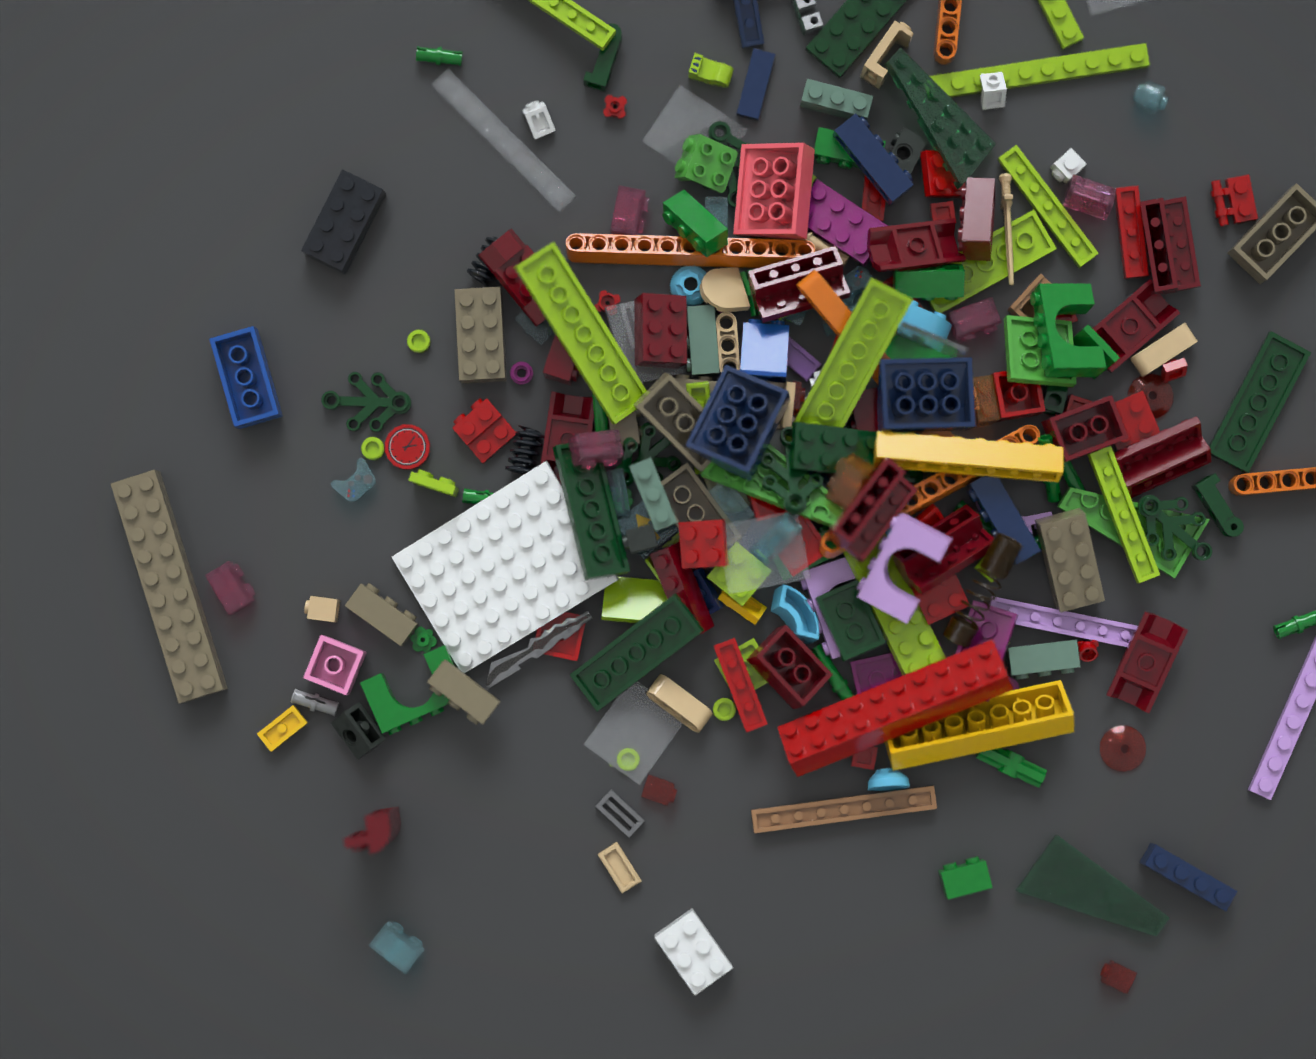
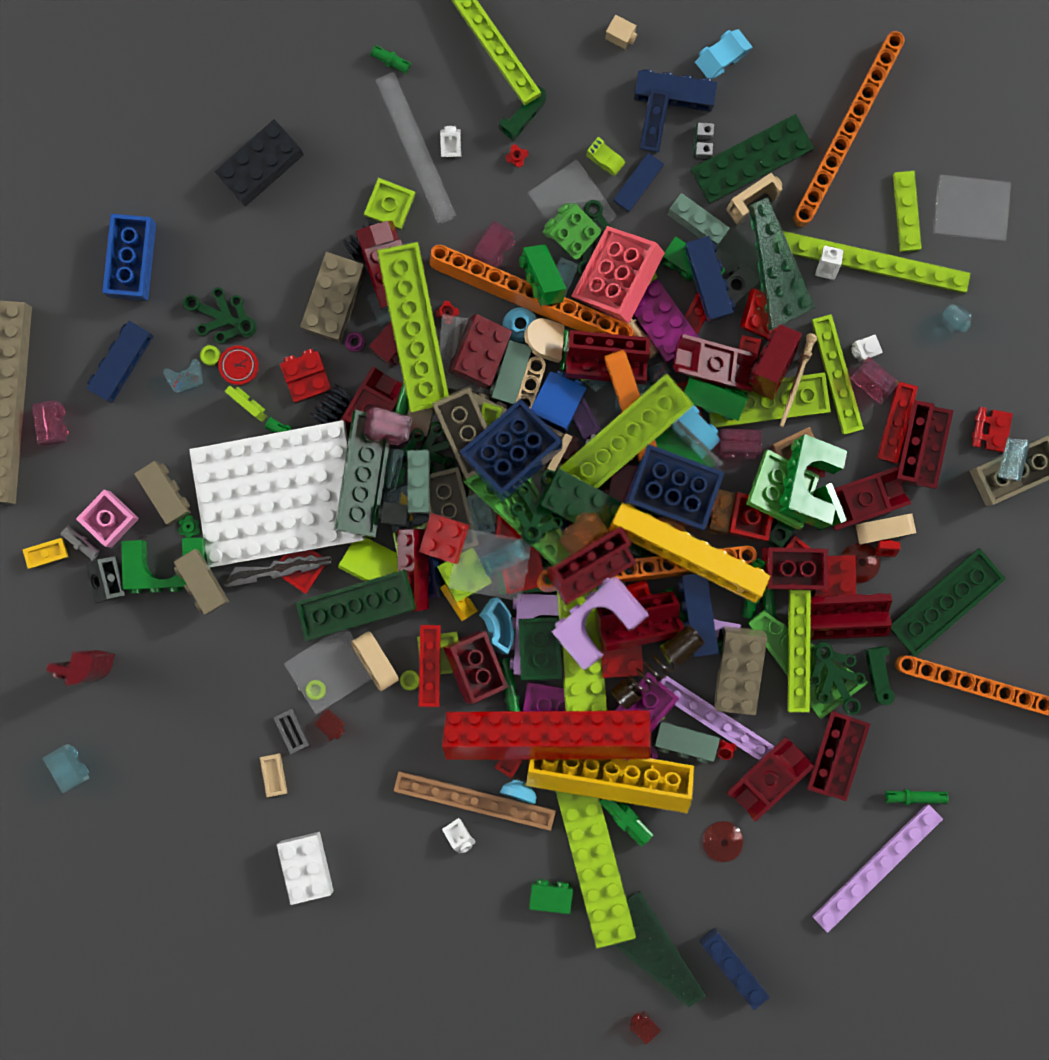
camera: 20 degrees right, 0 degrees up
tan brick [304,596,341,623] -> none
lime tile [407,330,431,353] -> none
none -> dark blue brick [87,321,154,403]
none -> lime plate [364,178,416,230]
none -> white bracket [442,818,476,853]
none -> lime plate [556,791,636,948]
none -> dark red brick [807,711,871,801]
none -> clear light blue plate [998,438,1030,481]

